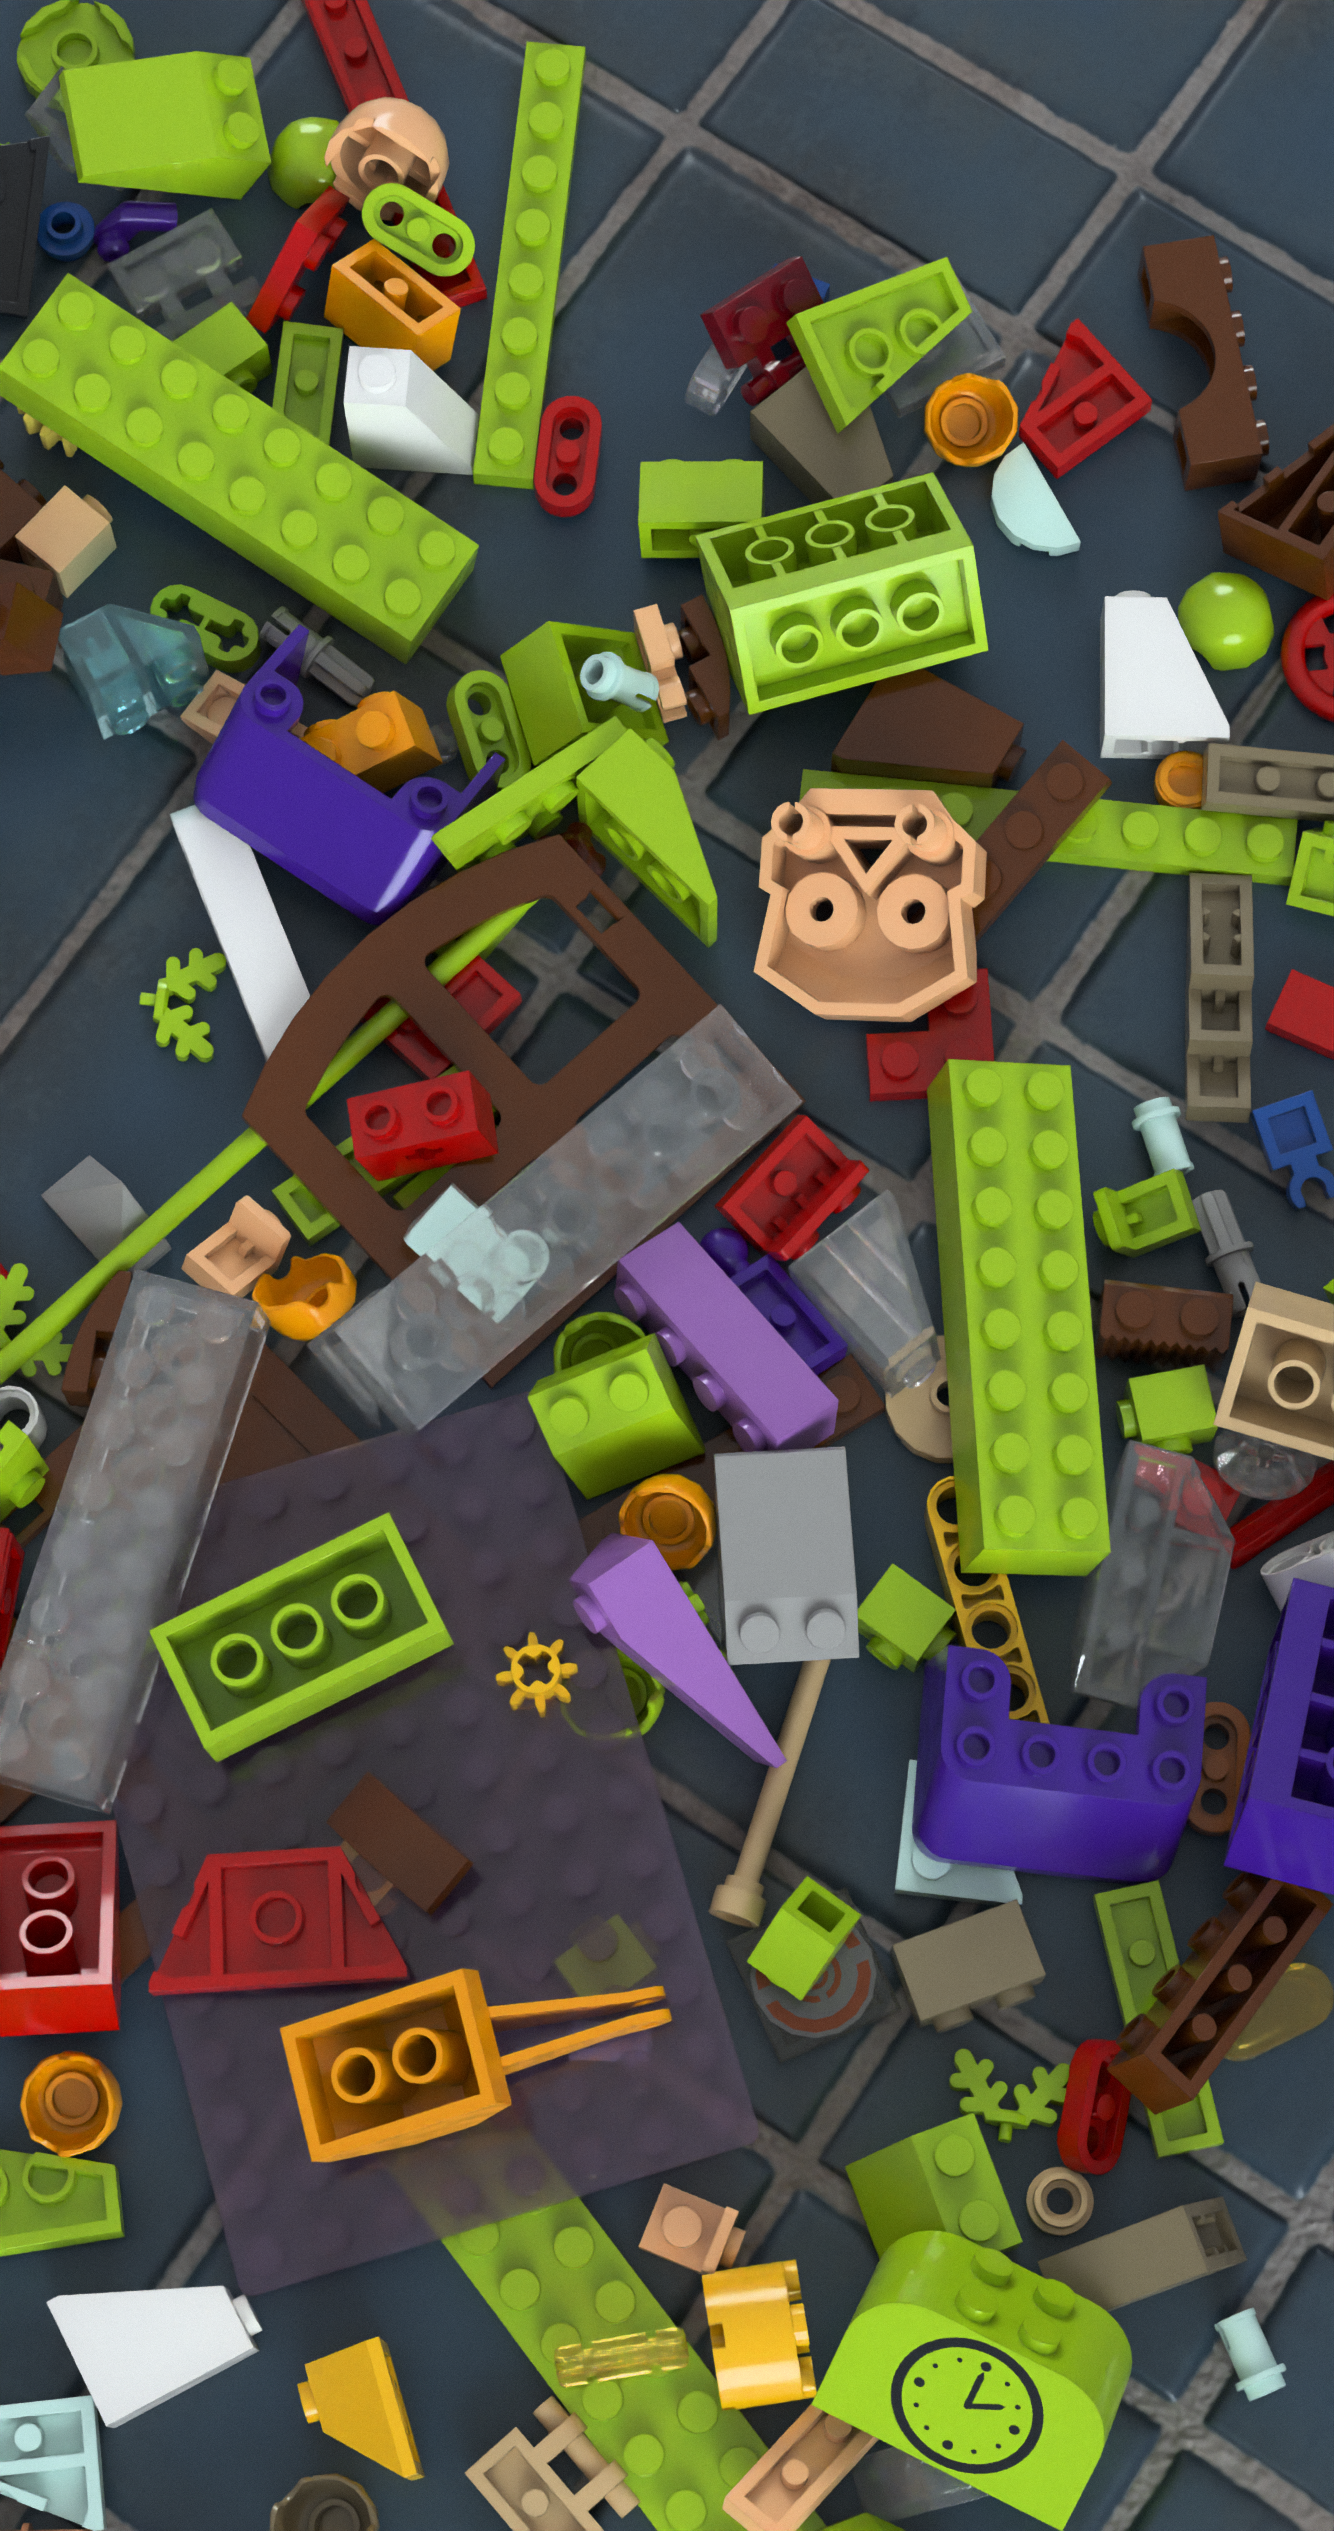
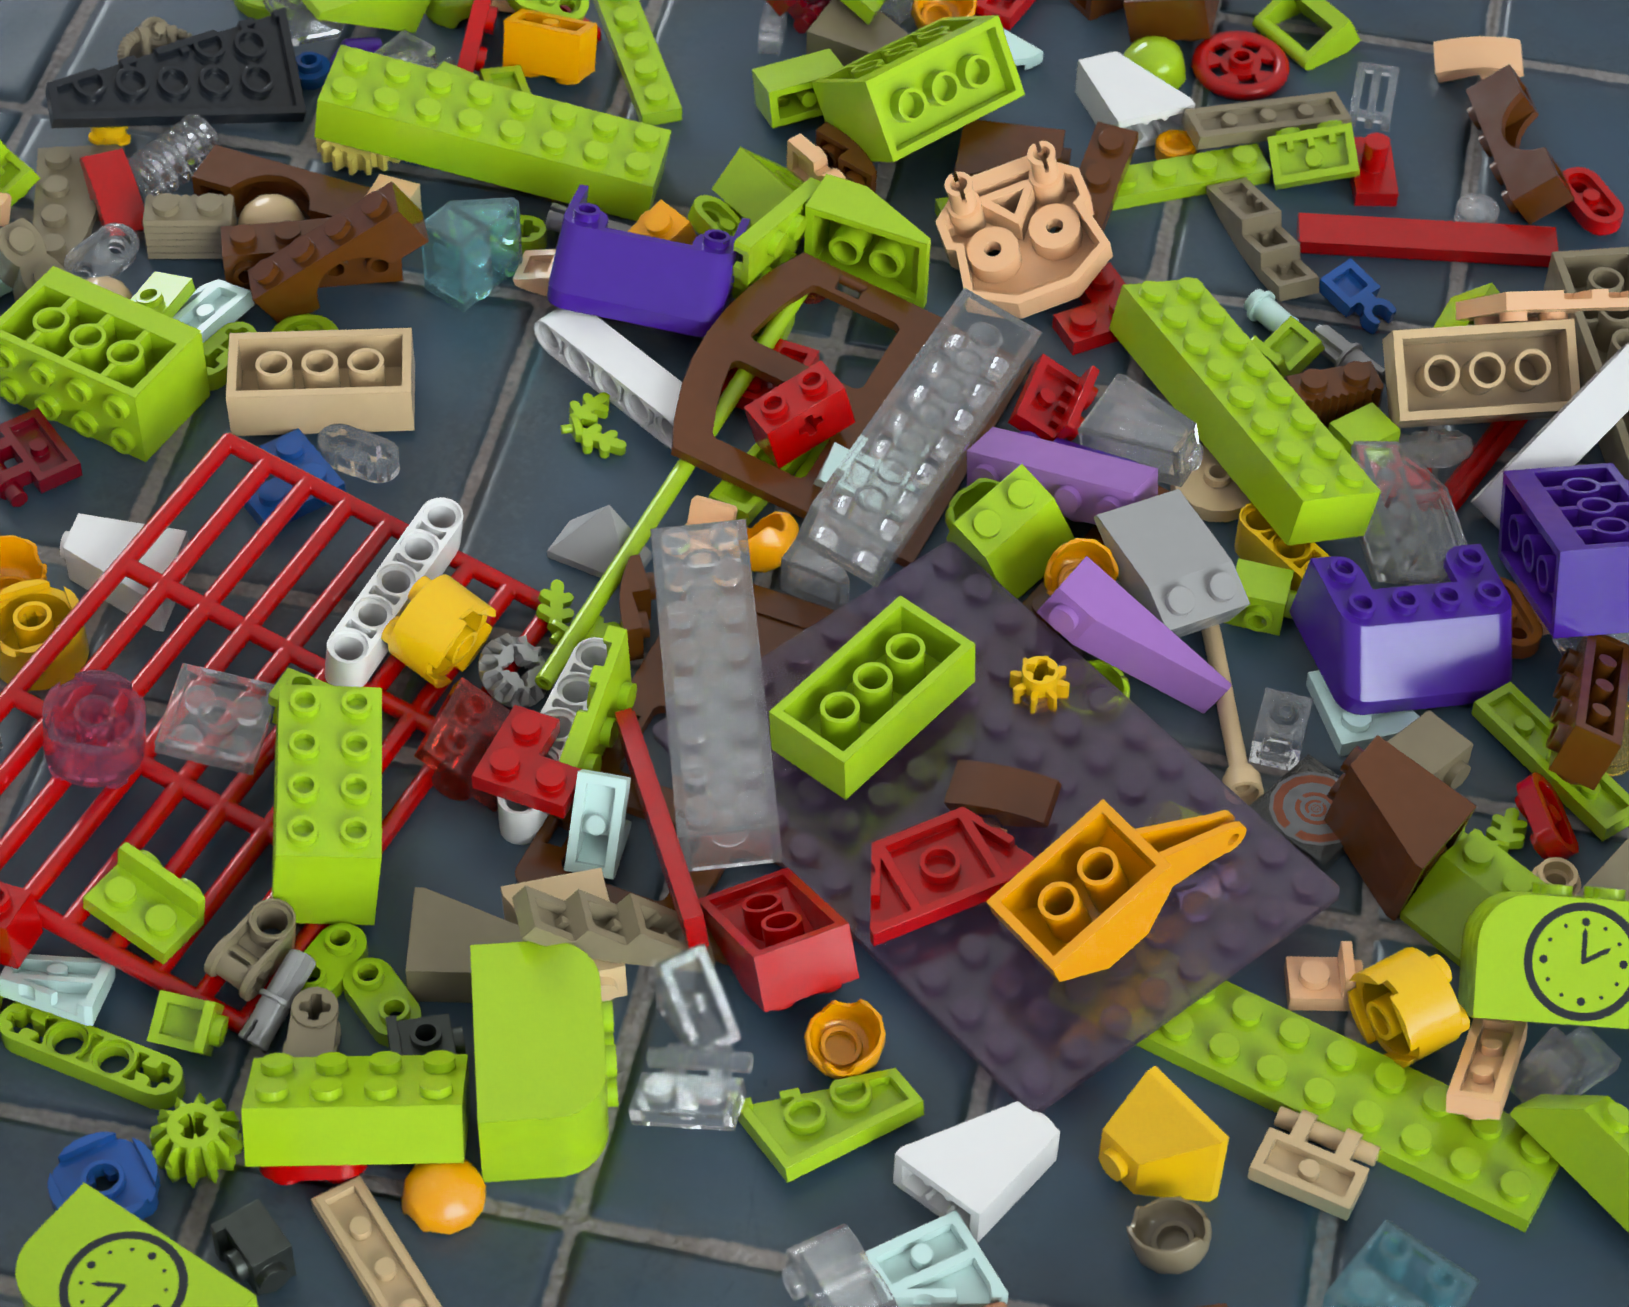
camera: 25 degrees left, 25 degrees down
white slope [343,346,479,475] -> none
red plate [534,396,602,517] -> none
clear yellow axle [554,2327,689,2388] -> none
light aqua pin [580,652,659,712] -> none
lime brick [747,1876,862,2001] -> none
none -> clear brick [1249,688,1314,773]
none -> reddish brown slope [1324,735,1477,921]

